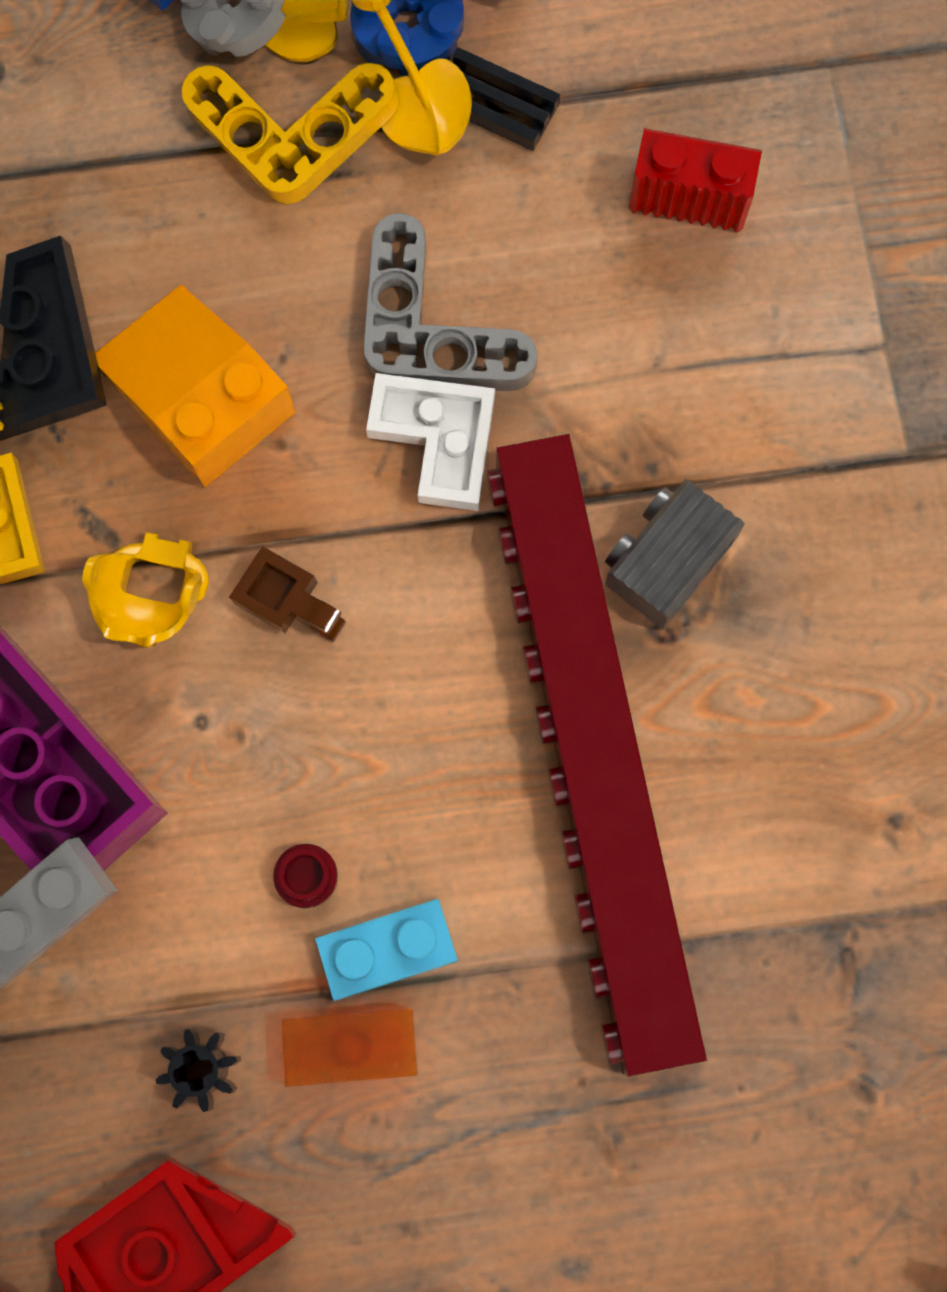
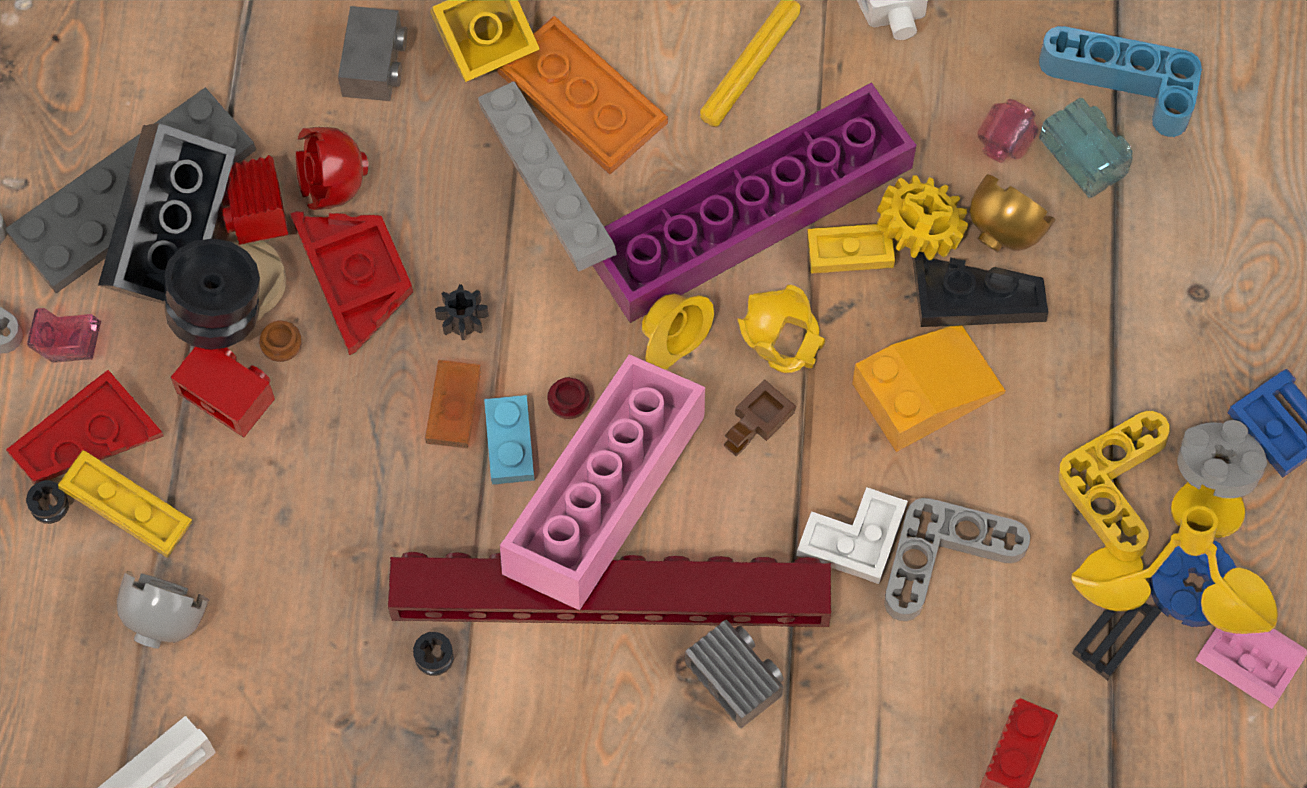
camera: 100 degrees right, 10 degrees down
none -> black bush [413,632,454,676]
none -> bright pink brick [500,354,705,610]
none -> yellow piece [641,294,714,370]

